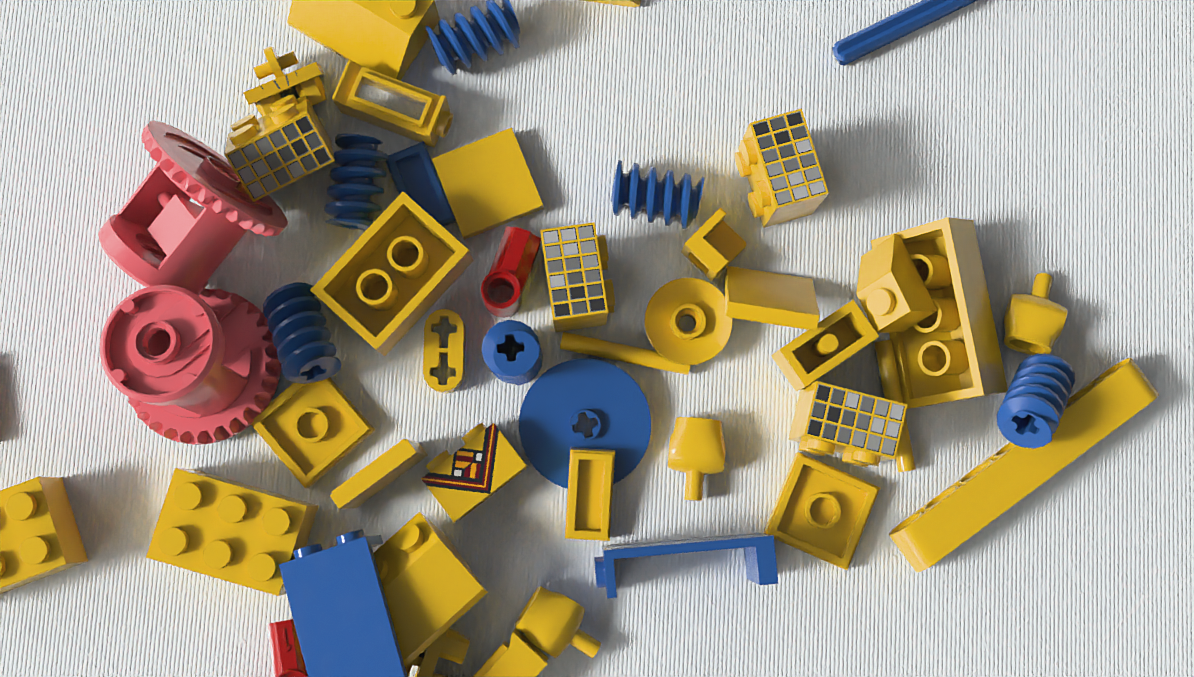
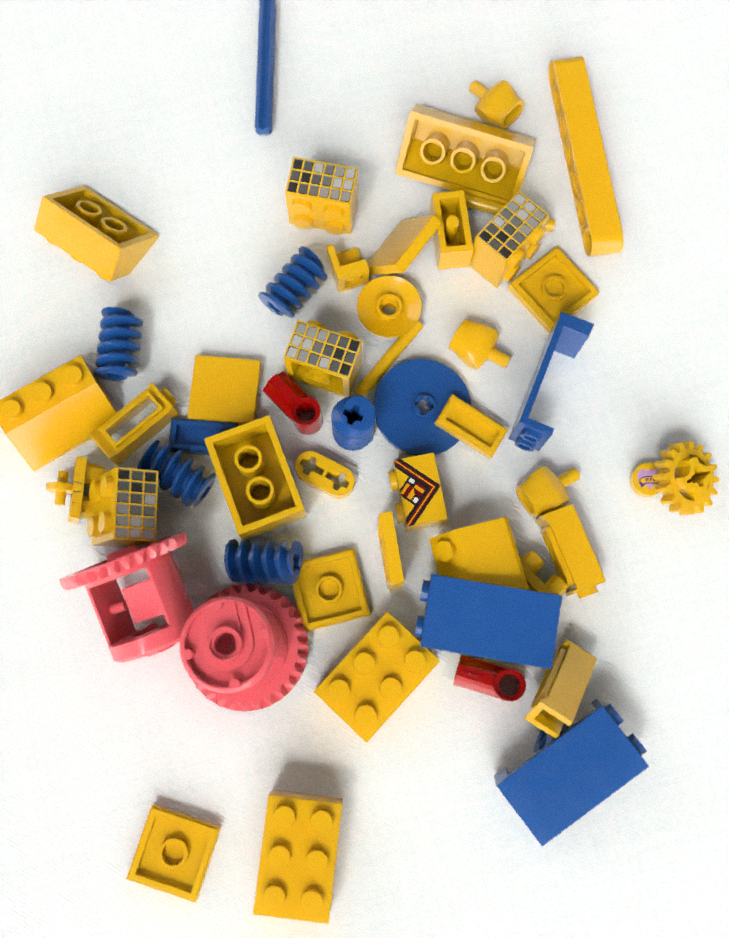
camera: 60 degrees left, 5 degrees down
yellow slope [856,234,938,333] -> none
blue piece [997,354,1076,449] -> none

